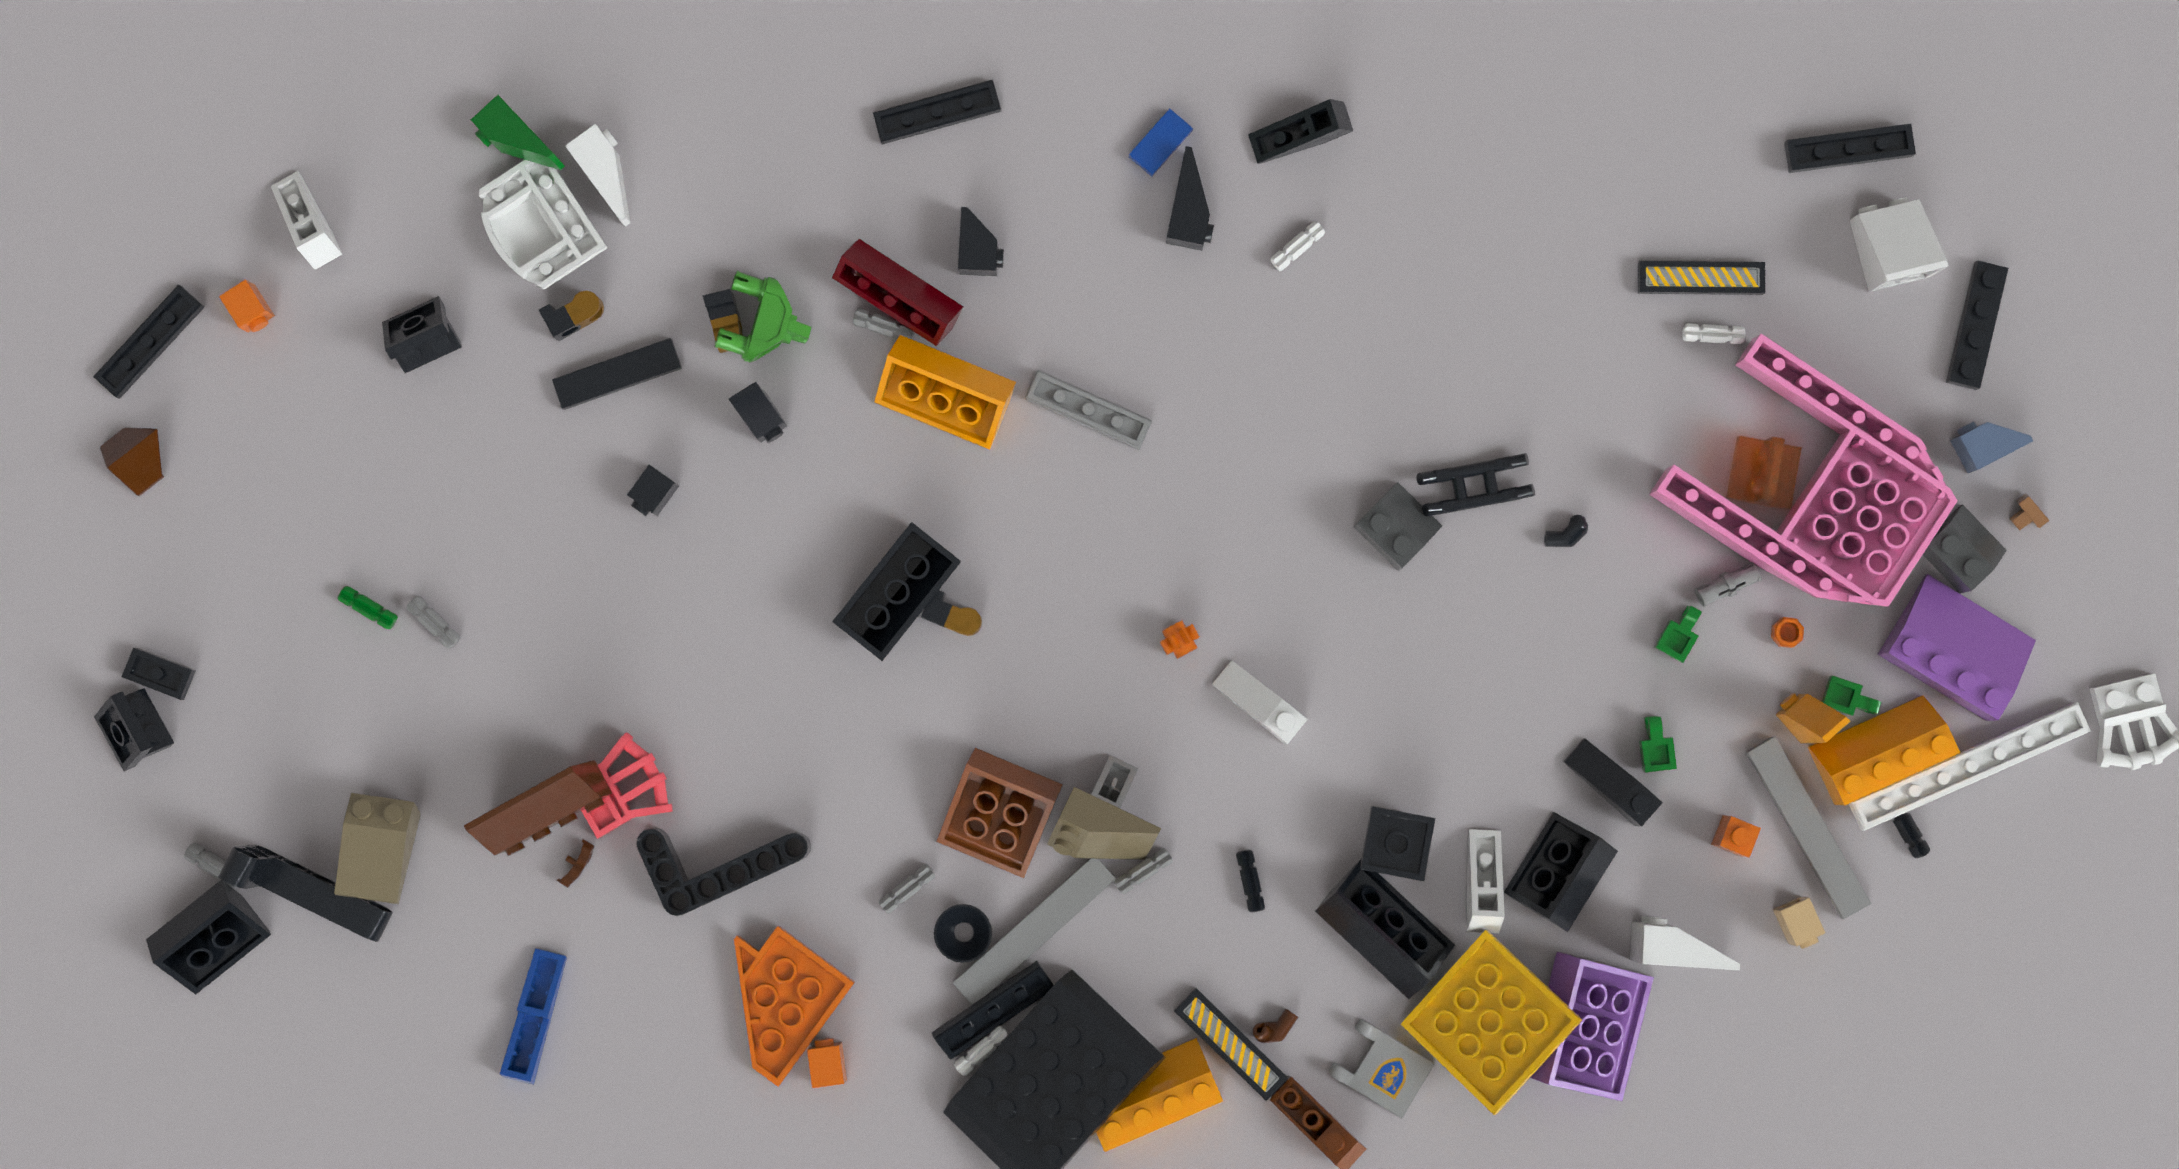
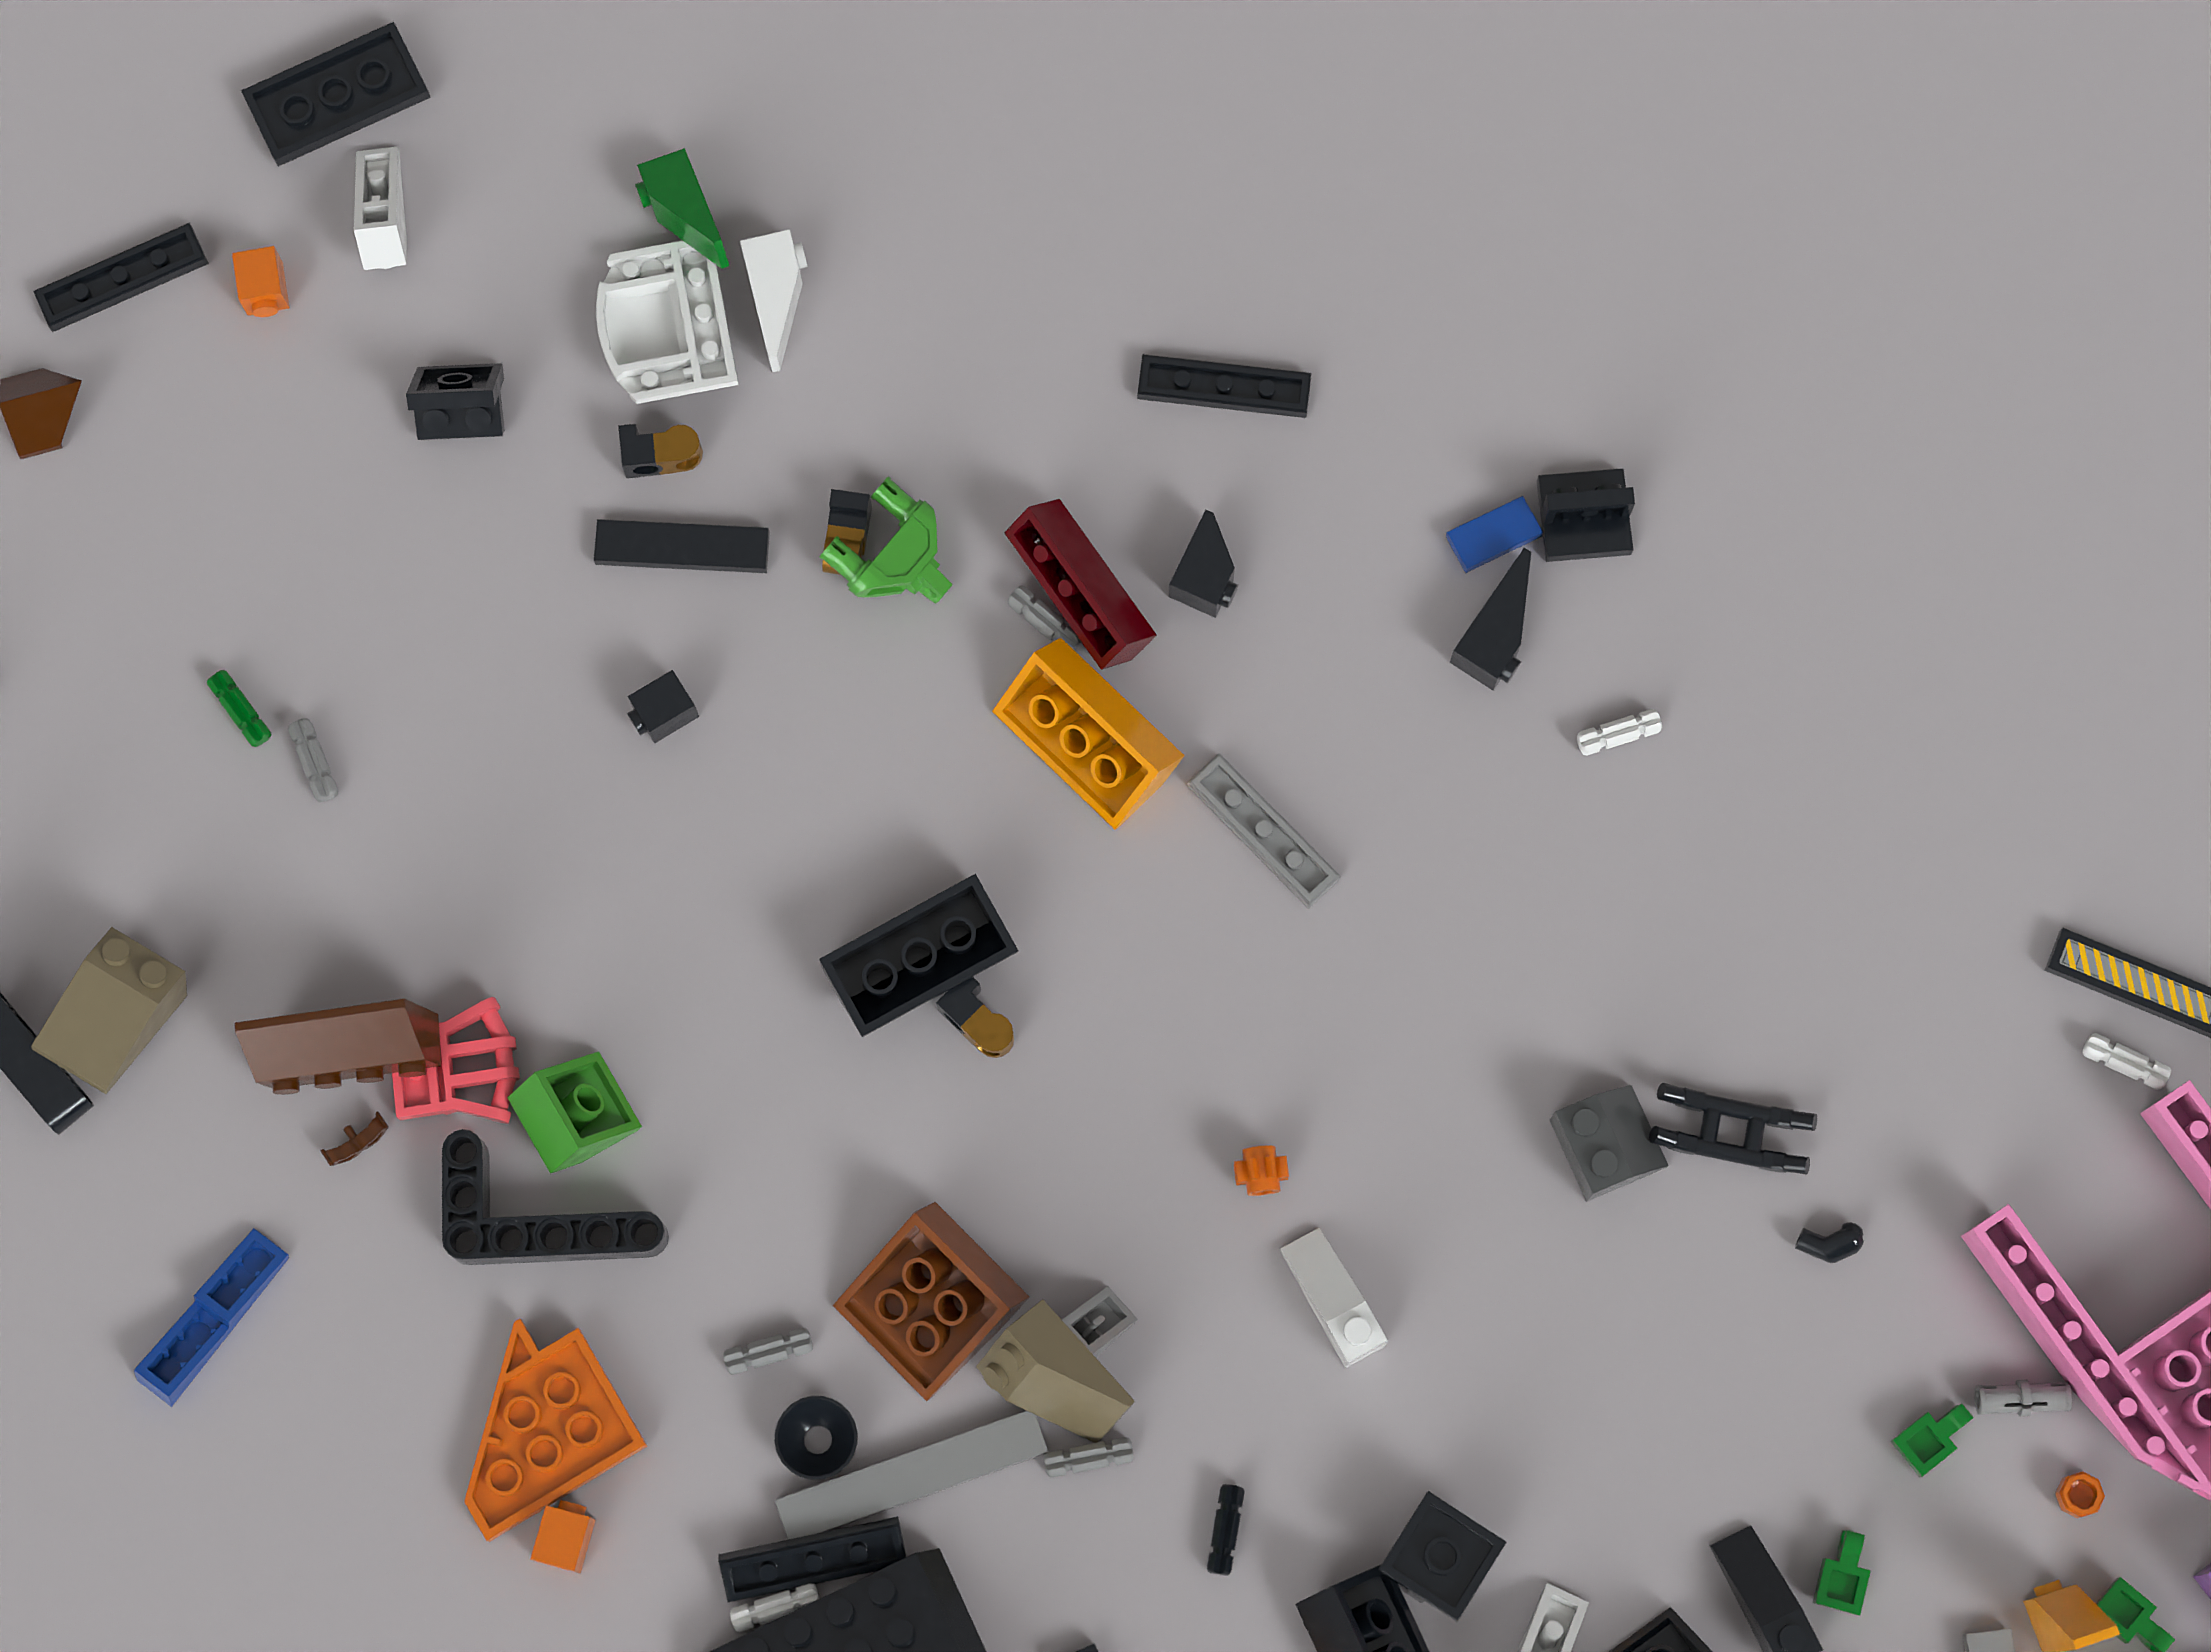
camera: 20 degrees right, 10 degrees down
black slope [729,382,787,443] -> none
black slope [1248,99,1353,164] -> none
clear orange bracket [1726,436,1802,510] -> none
none -> black plate [241,22,431,167]
none -> bright green slope [507,1051,642,1174]
none -> black bracket [1537,468,1635,562]

